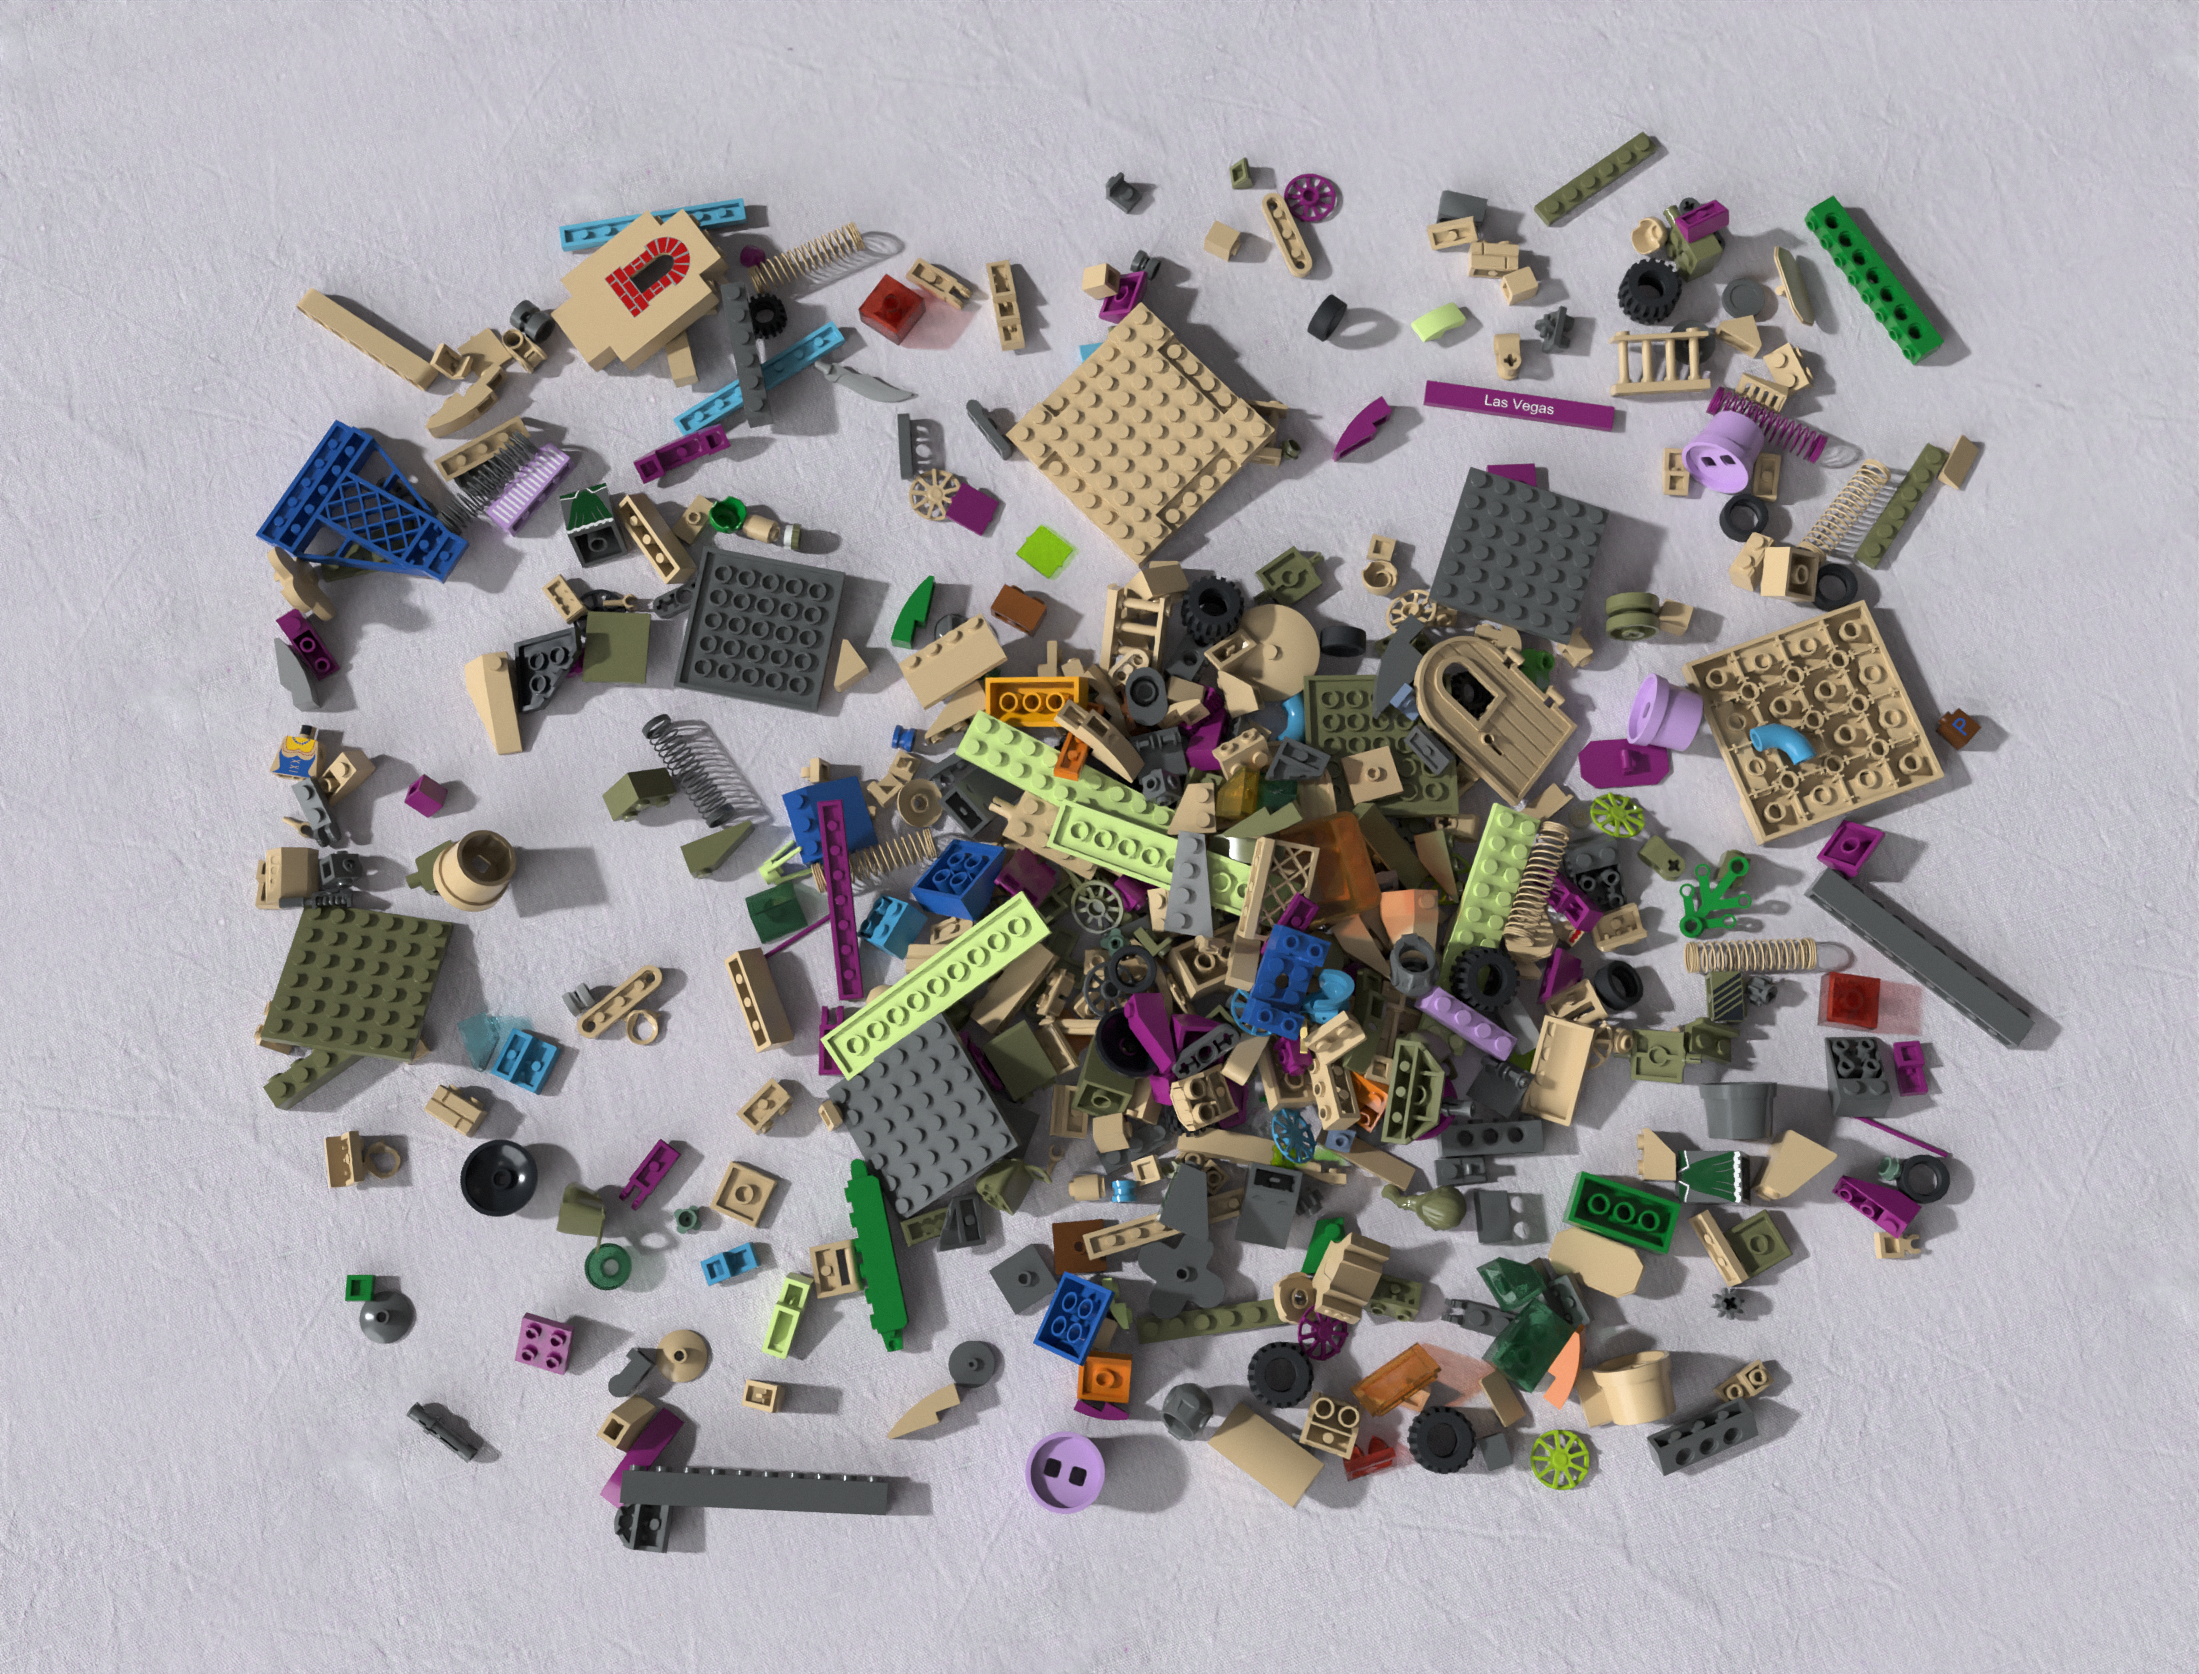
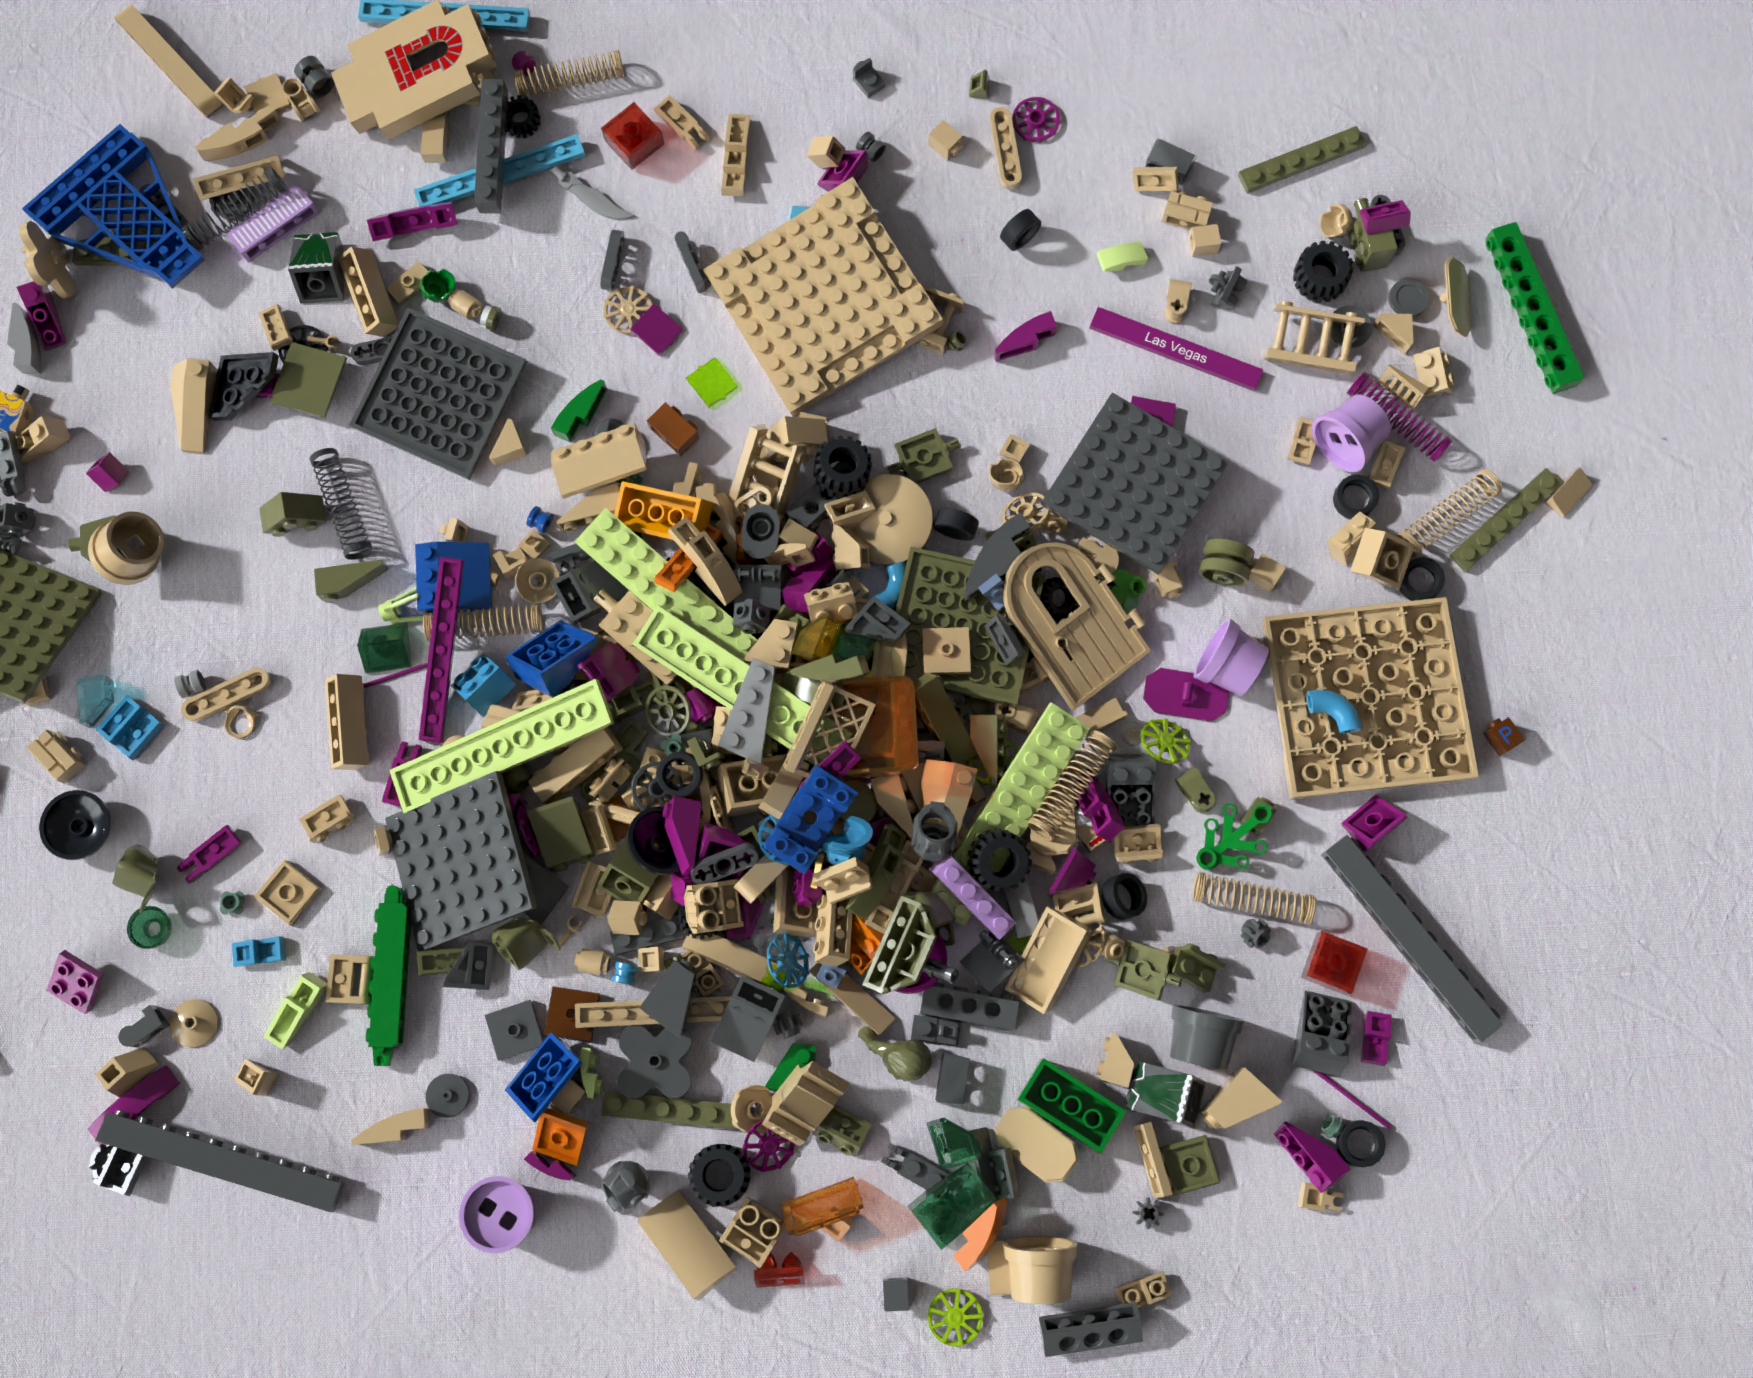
camera: 15 degrees right, 0 degrees up
black tyre [1407,1406,1477,1474] -> none
tan slope [1477,1368,1526,1428] -> none
brick [1705,971,1747,1025] -> none

